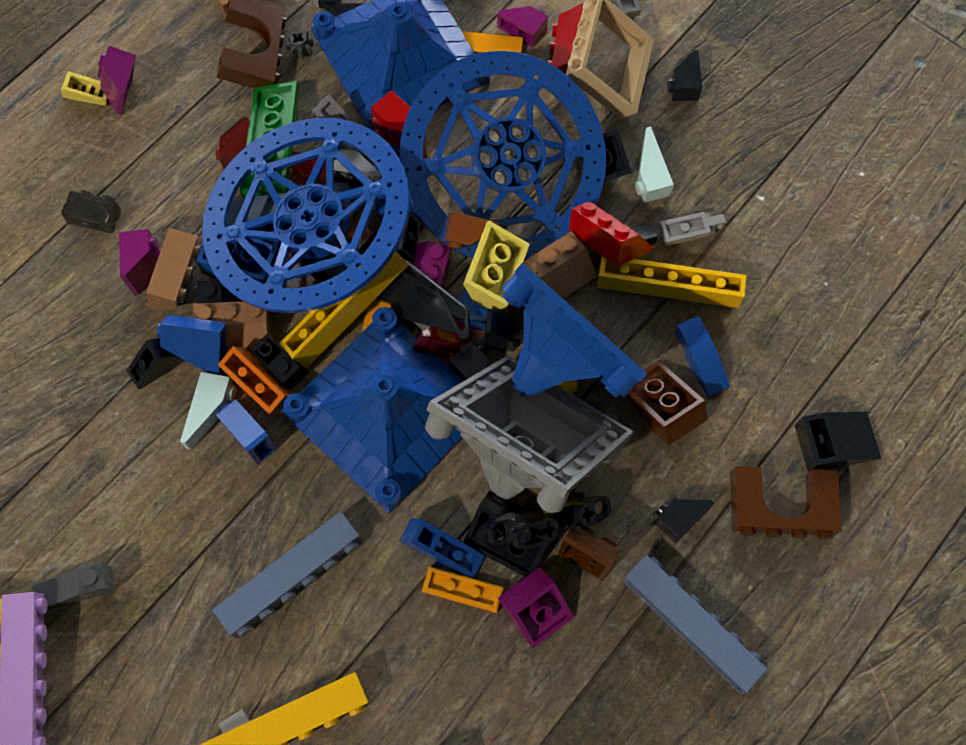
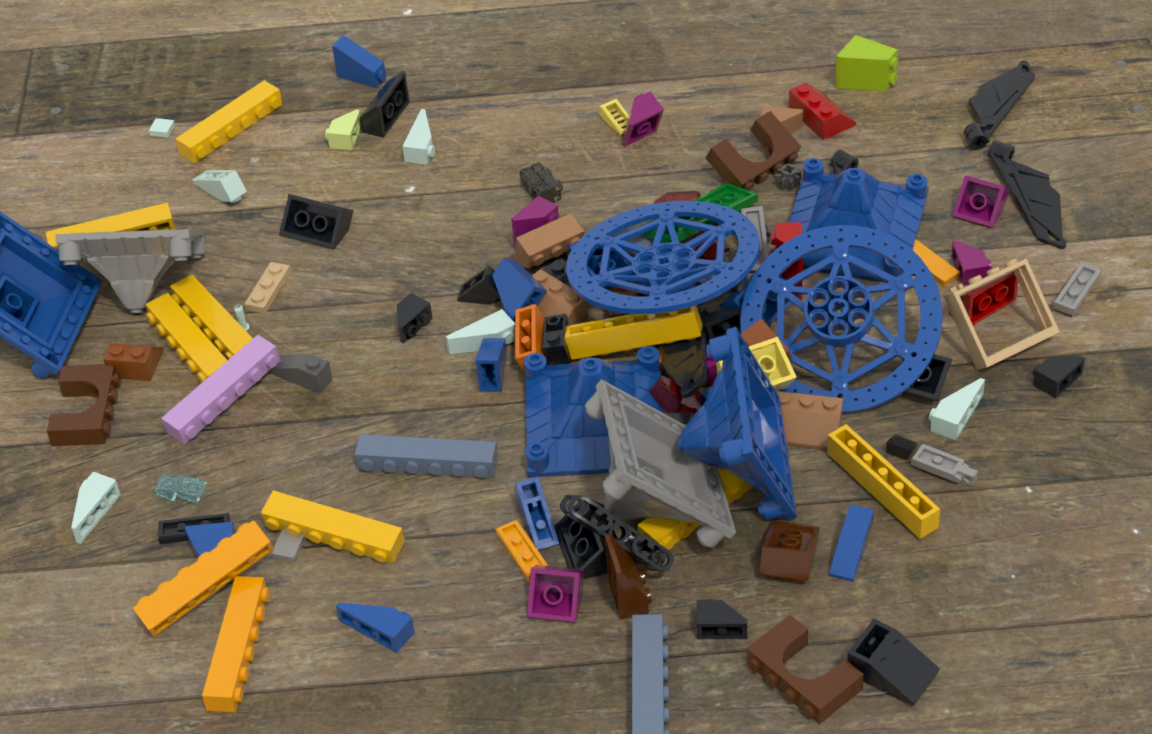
camera: 50 degrees right, 25 degrees down
red slope [569,202,652,266] -> none
none -> black slope [397,293,433,343]

